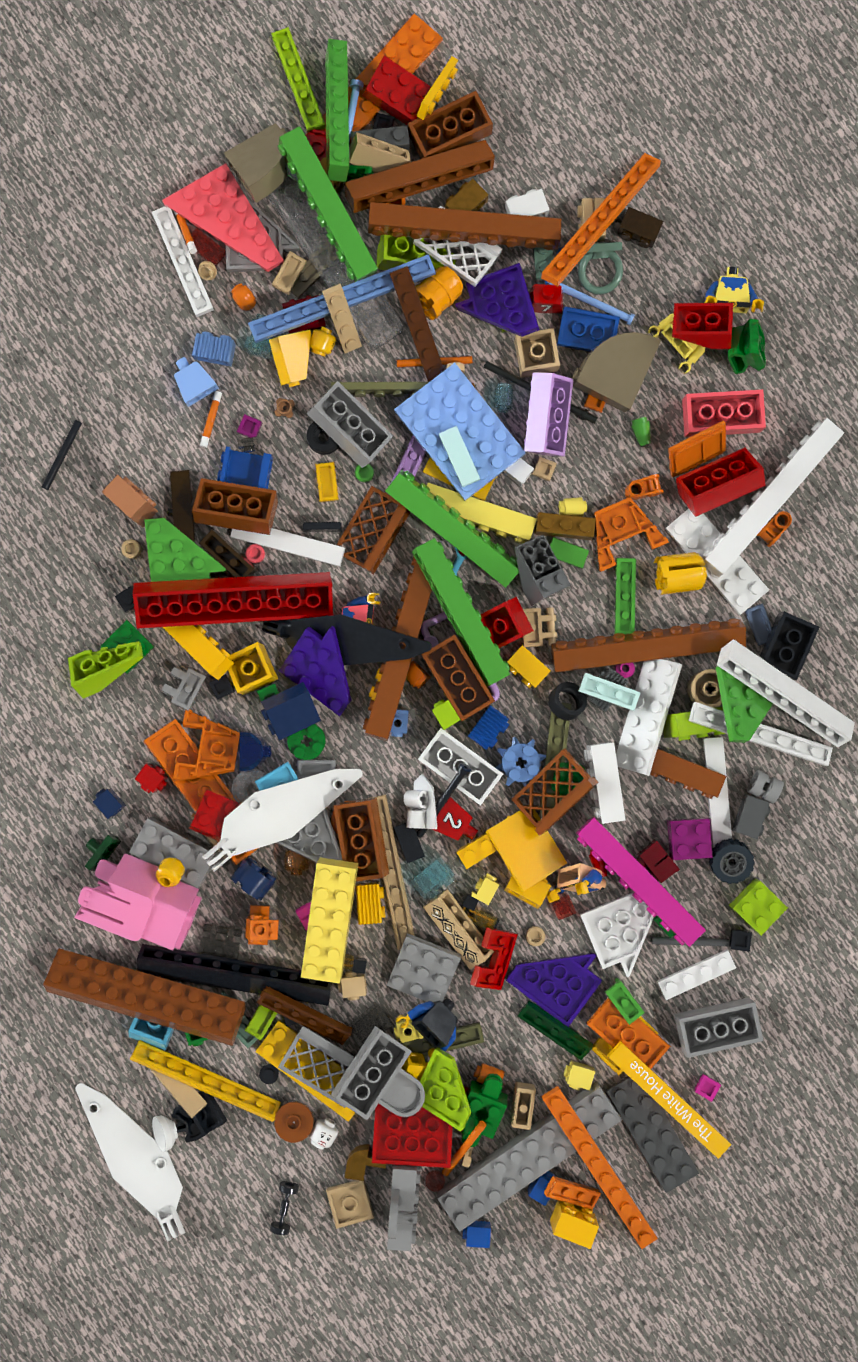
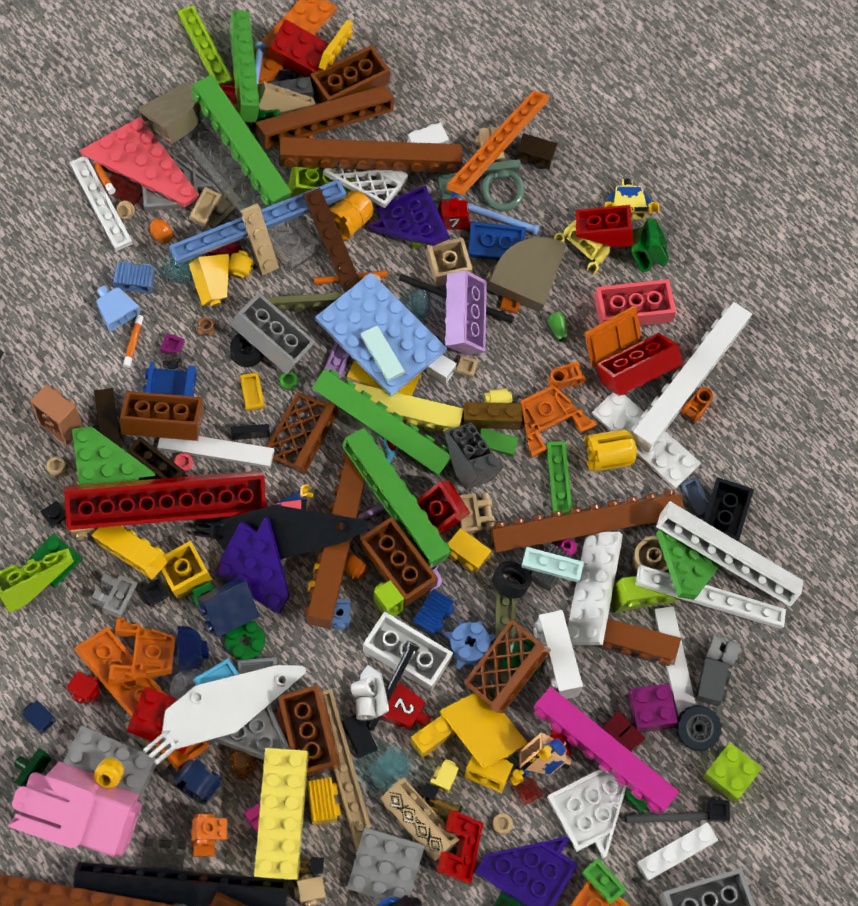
camera: 10 degrees left, 20 degrees down
pearl gold brick [445,179,489,211] -> none

